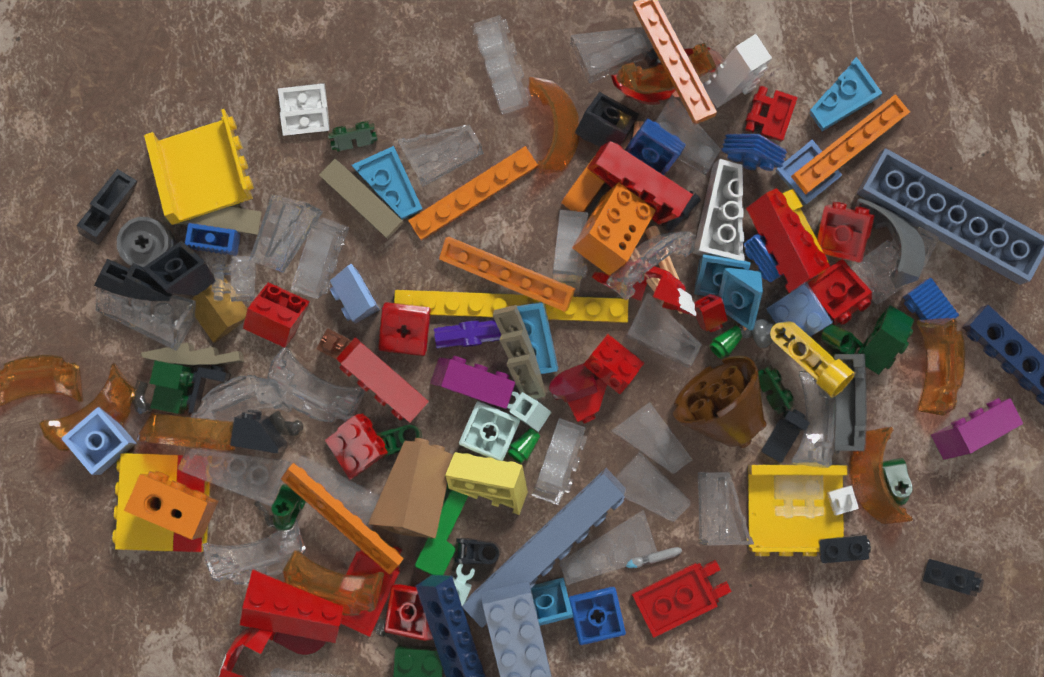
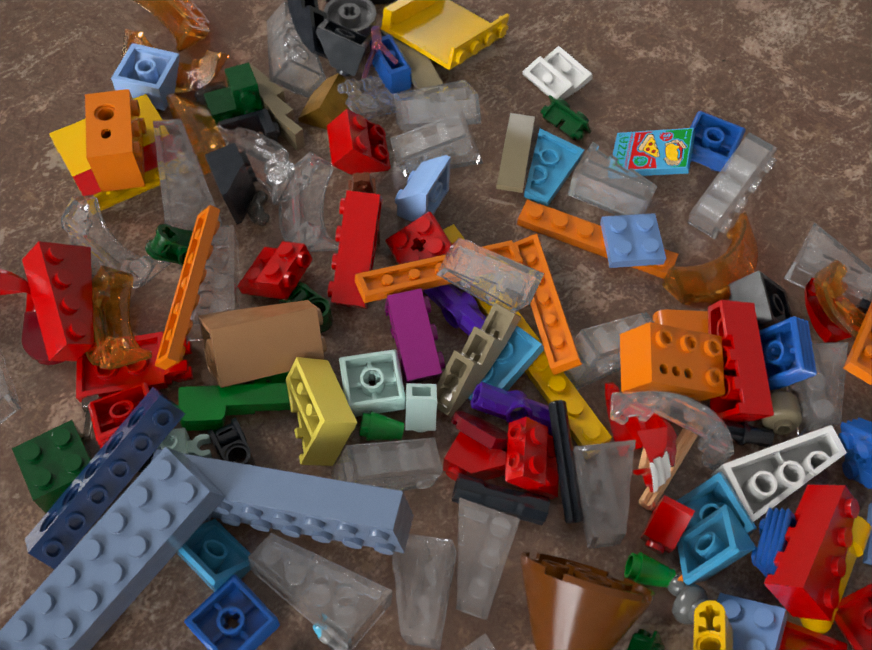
camera: 55 degrees right, 25 degrees down
none -> orange plate [355,240,523,303]
none -> clear pink plant [362,26,398,79]
none -> clear wedge [436,238,544,313]
none -> black axle [452,473,550,525]
none -> dark purple piece [471,382,553,436]
none -> black axle [548,400,583,524]
none -> medium blue plate [600,213,666,268]
none -> tile [609,128,695,177]
none -> blue brick [690,111,746,173]
none -> dark tan head [761,389,803,435]

